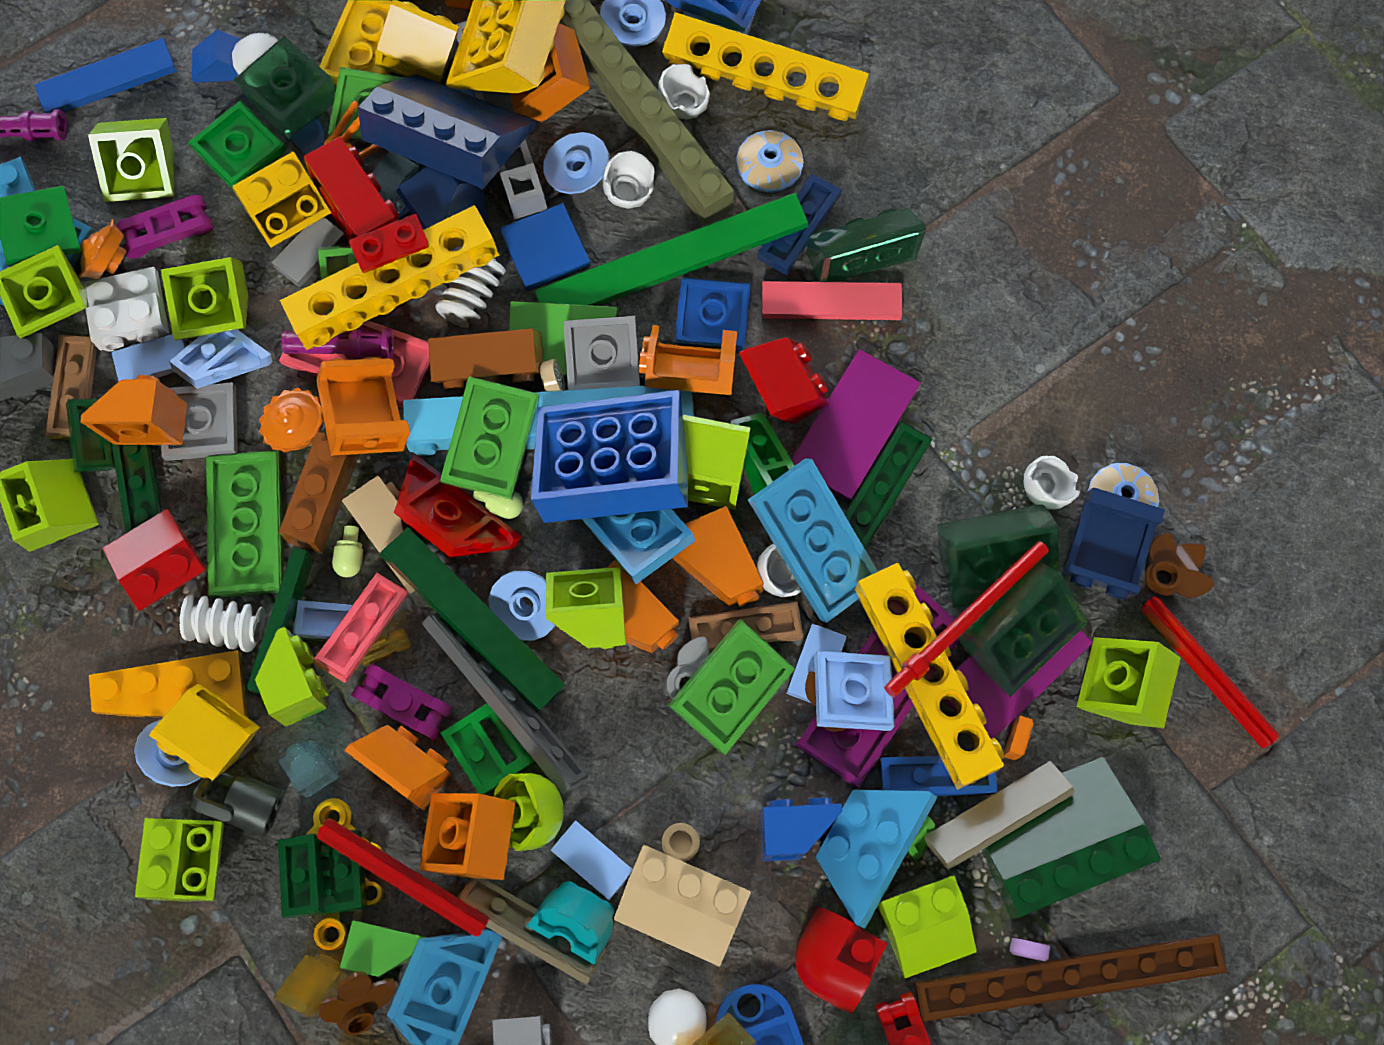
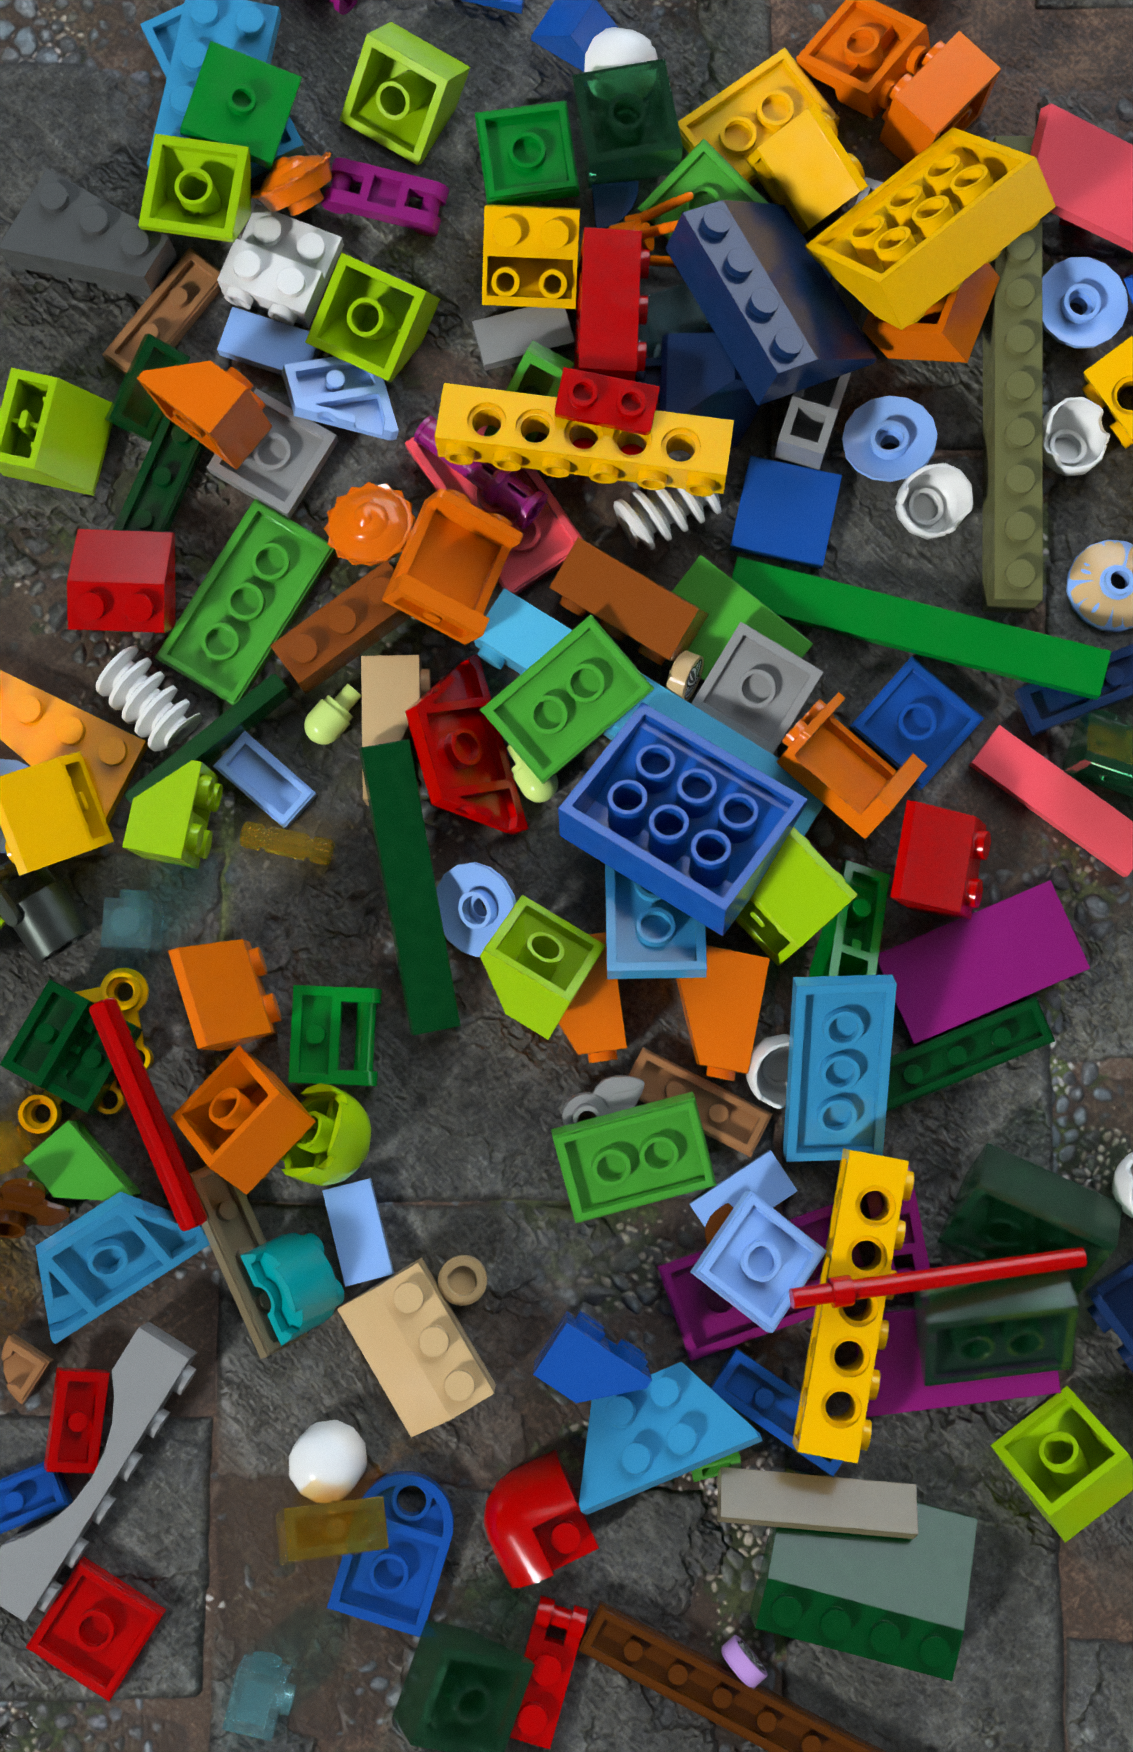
camera: 35 degrees right, 10 degrees up
coral tile [314,573,408,683] -> none
magenta plate [351,663,453,741] -> none
dark grey tile [422,613,589,795] -> none
lime slope [877,875,977,979] -> none
orange tile [1004,715,1034,761] -> none

